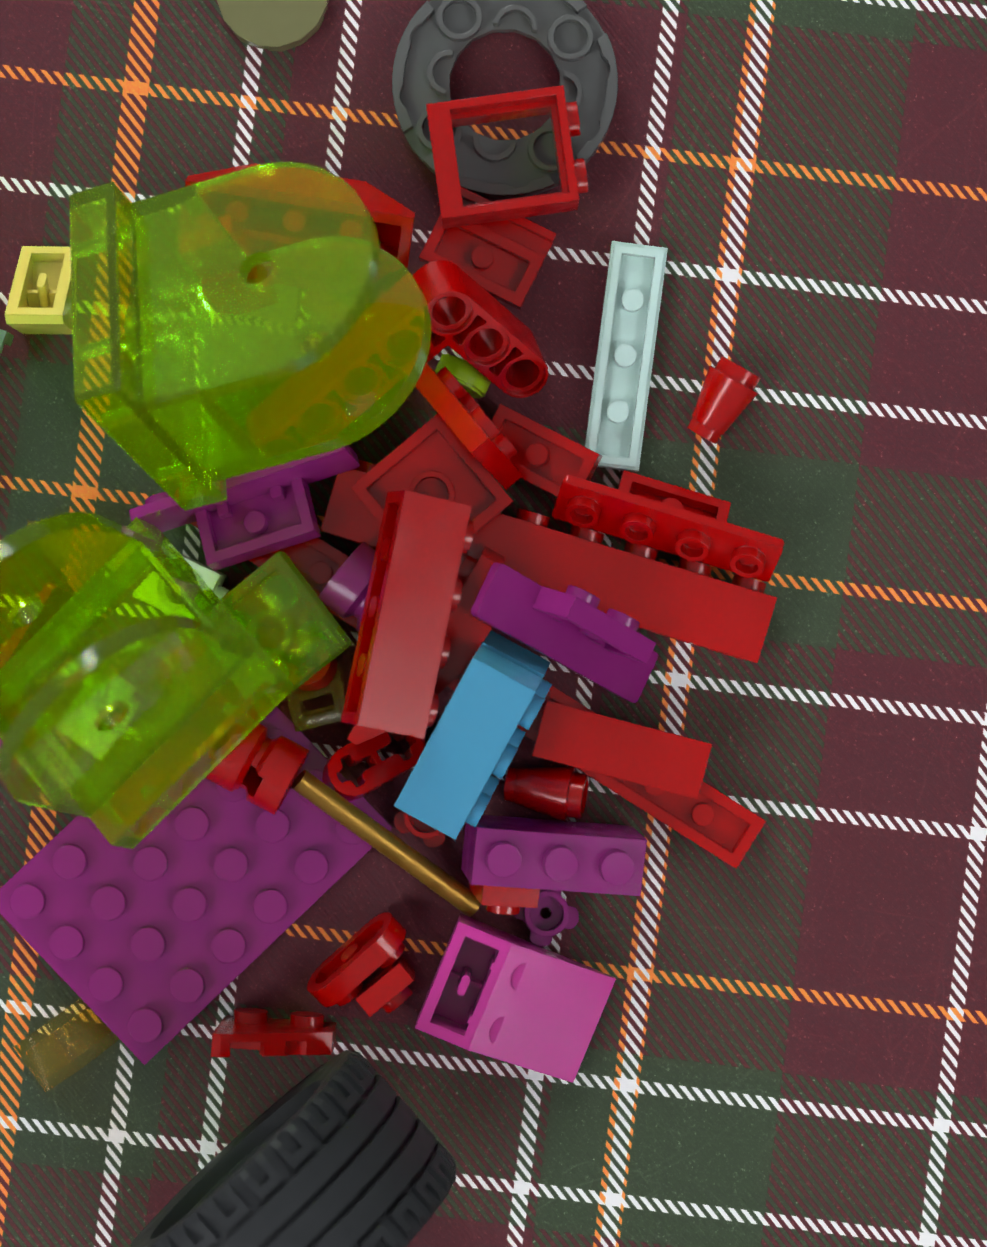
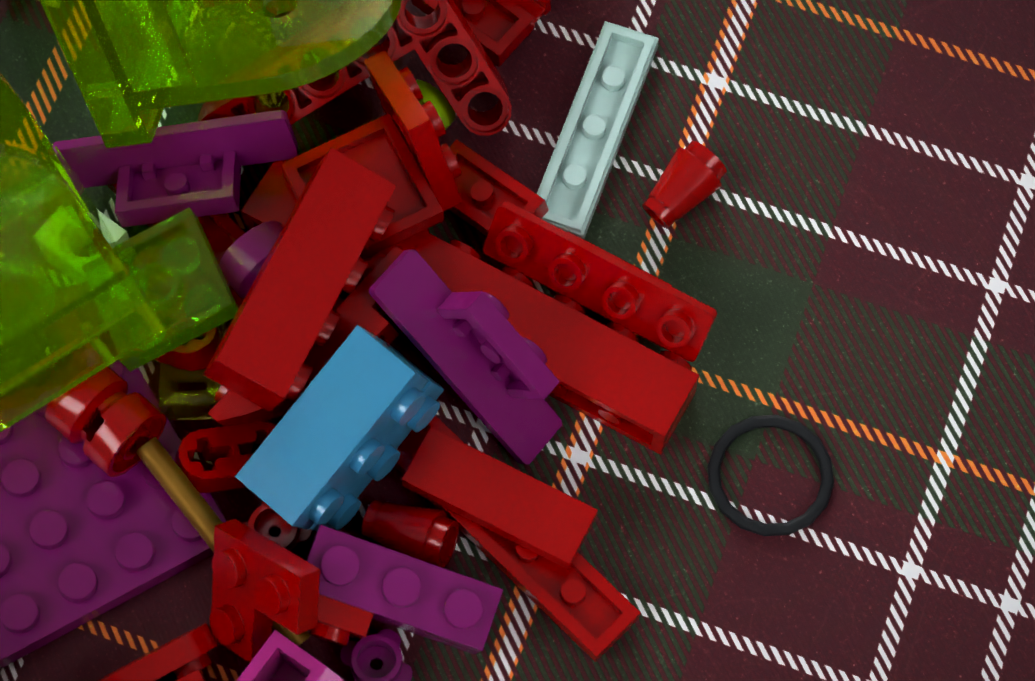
camera: 10 degrees right, 20 degrees down
none -> red plate [210,519,321,663]
none -> black piece [707,415,834,536]

